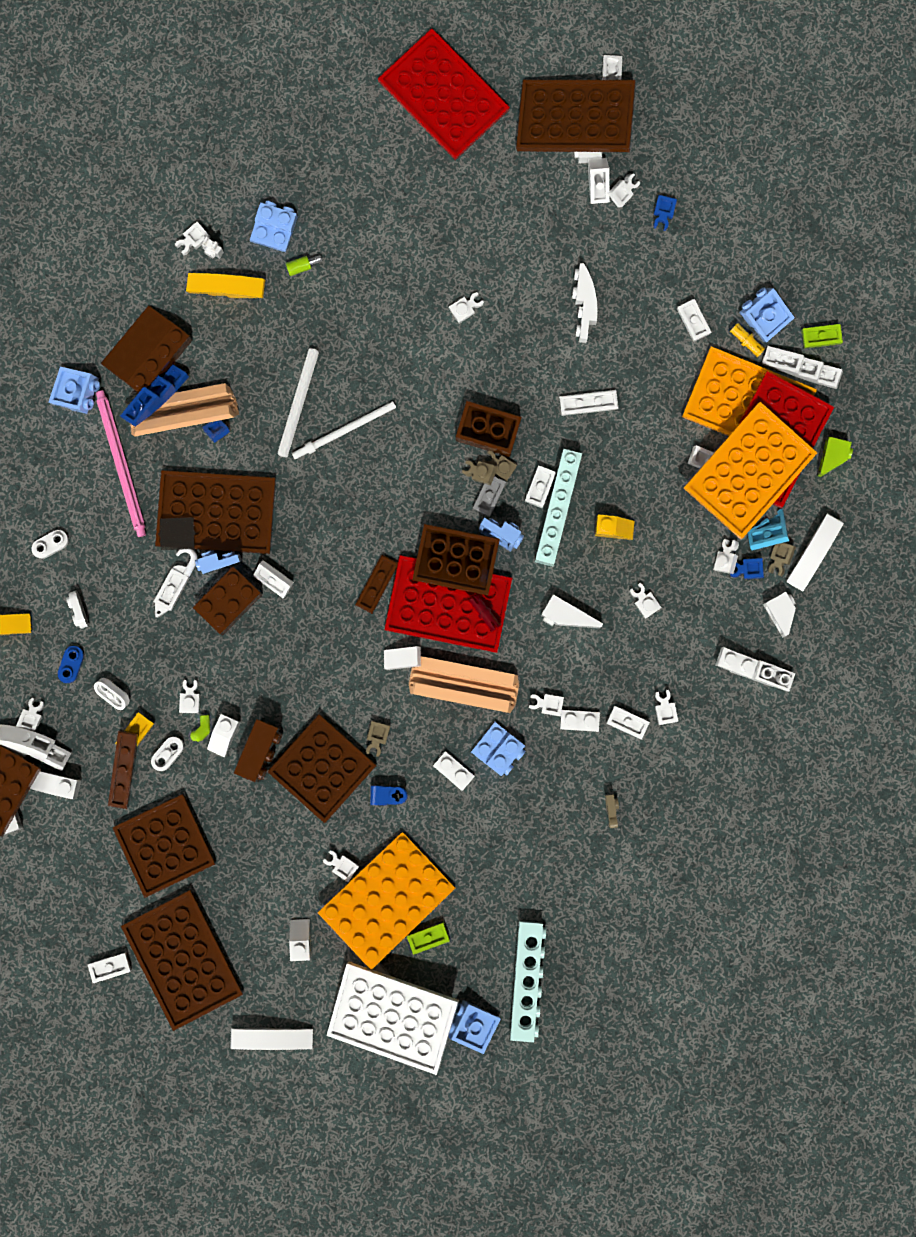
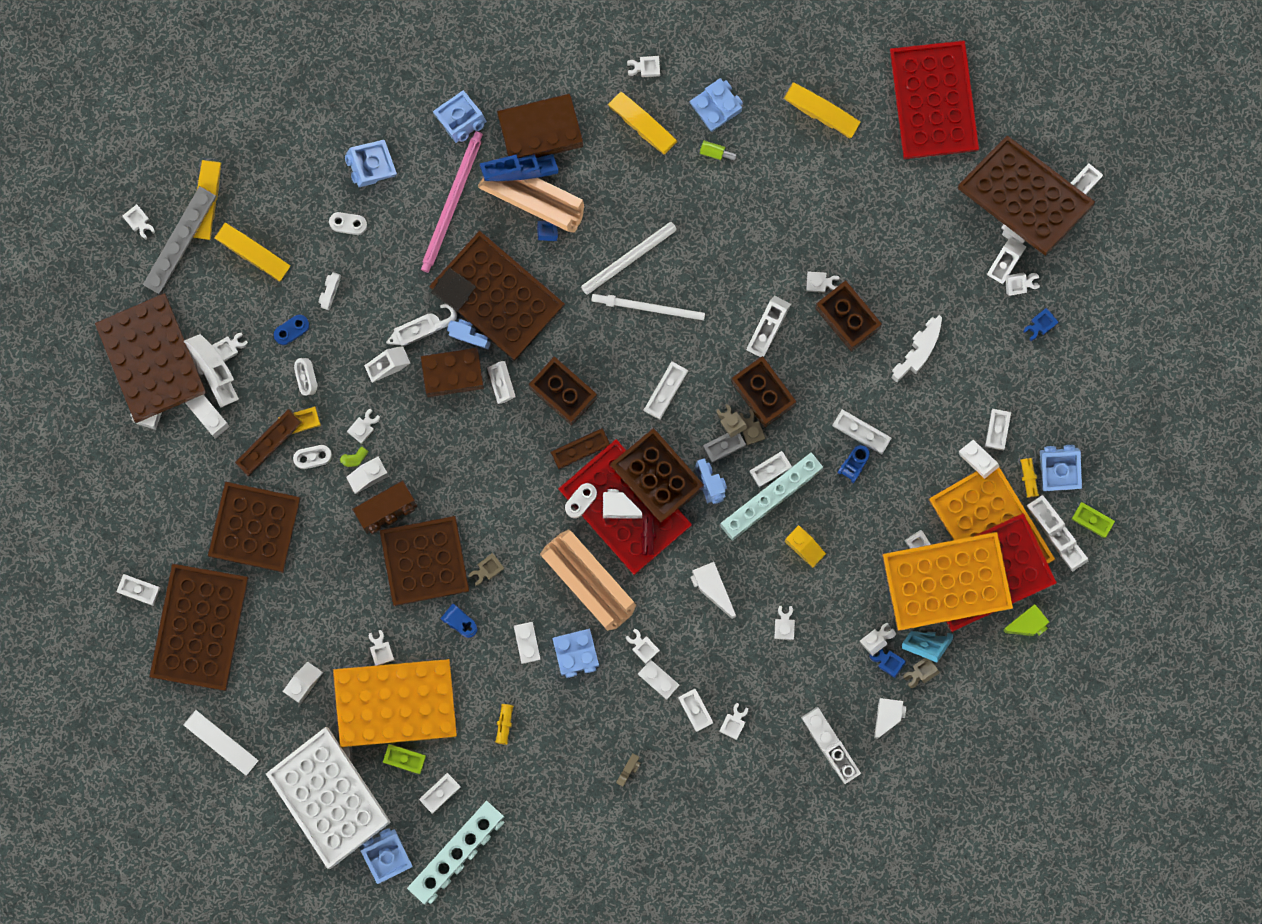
camera: 40 degrees right, 5 degrees down
white plate [201,236,224,259] -> none
white tile [384,646,421,670] -> none
white slope [786,513,844,591] -> none
none -> light blue plate [345,140,397,187]
none -> white slope [364,346,410,383]
none -> white plate [419,773,461,814]
none -> yellow pin [495,704,514,745]
none -> reddish brown brick [528,357,597,426]
none -> white plate [565,483,597,518]
none -> white slope [603,489,642,519]
none -> white tile [644,361,688,420]
none -> white slope [746,295,791,357]
none -> yellow slope [783,83,860,138]
none -> reddish brown brick [815,280,882,352]
none -> blue piece [838,446,869,483]
none -> white plate [959,440,999,479]

